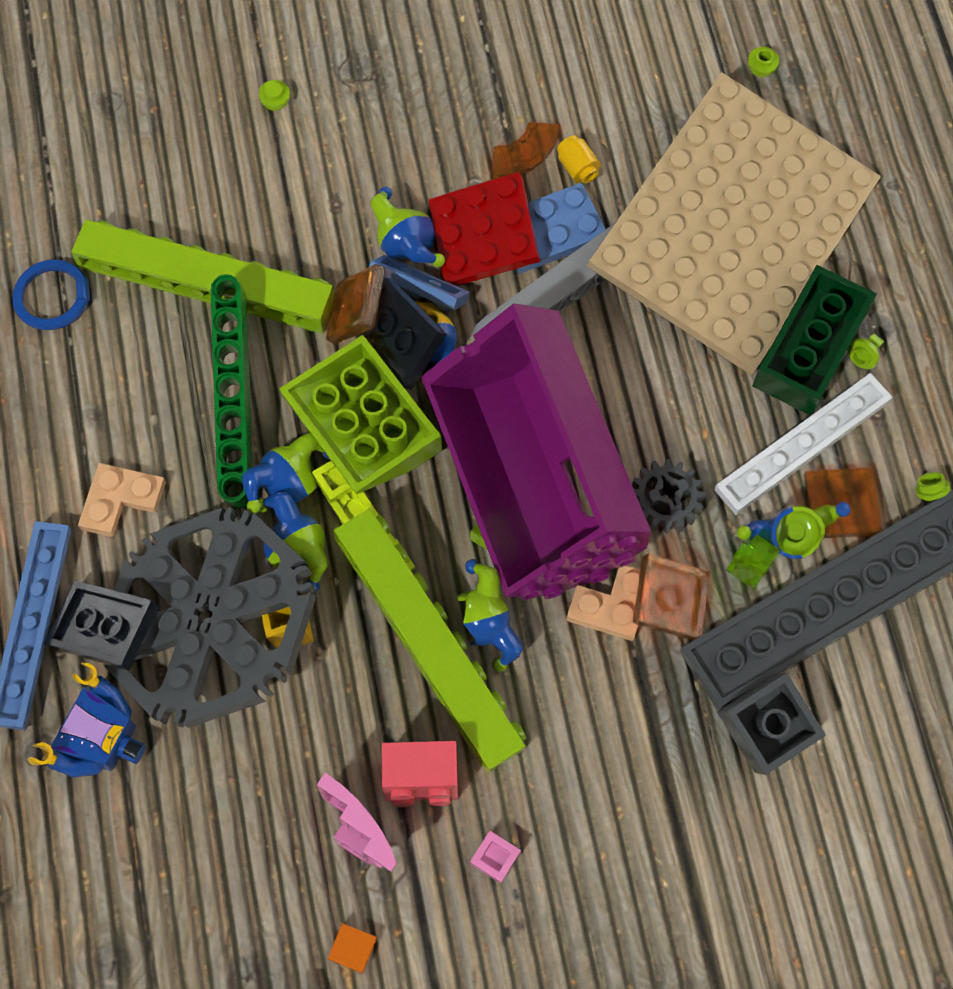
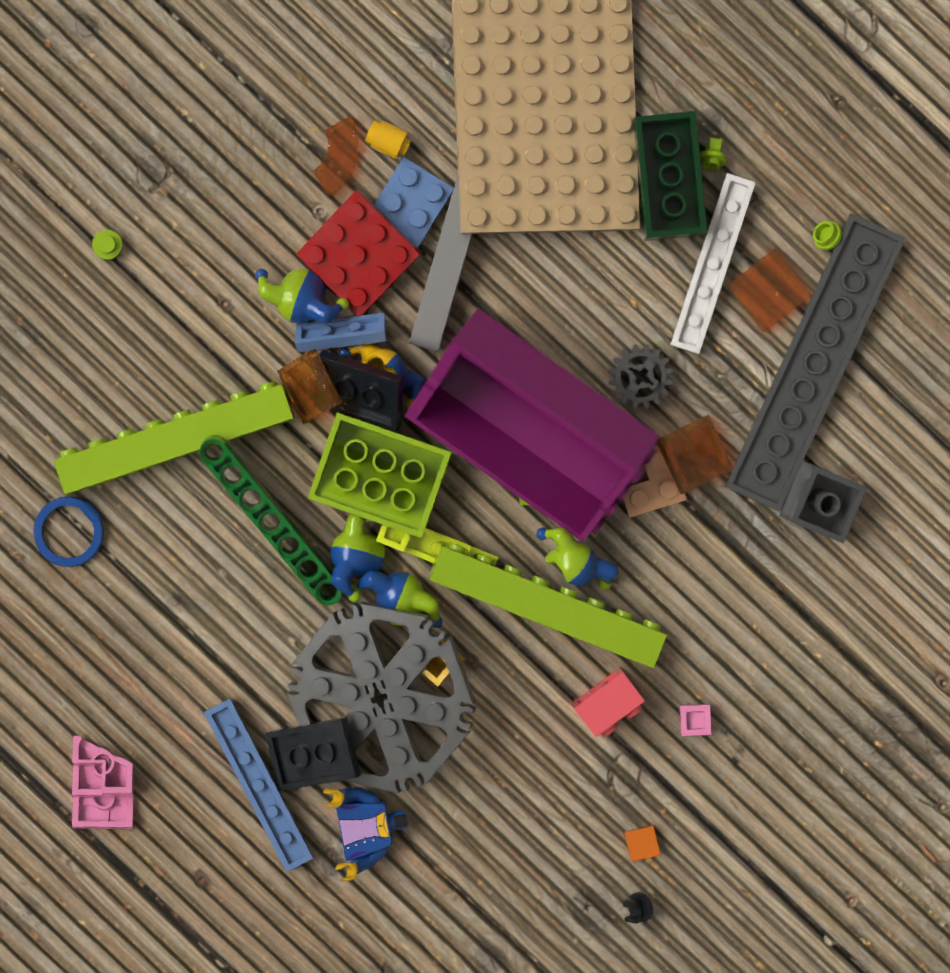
camera: 35 degrees left, 20 degrees up
light nougat plate [78,463,166,537] -> none
bright pink slope [317,773,397,872] -> none
clear neon green brick [726,535,780,590] -> none
lime piece [736,502,851,559] -> none

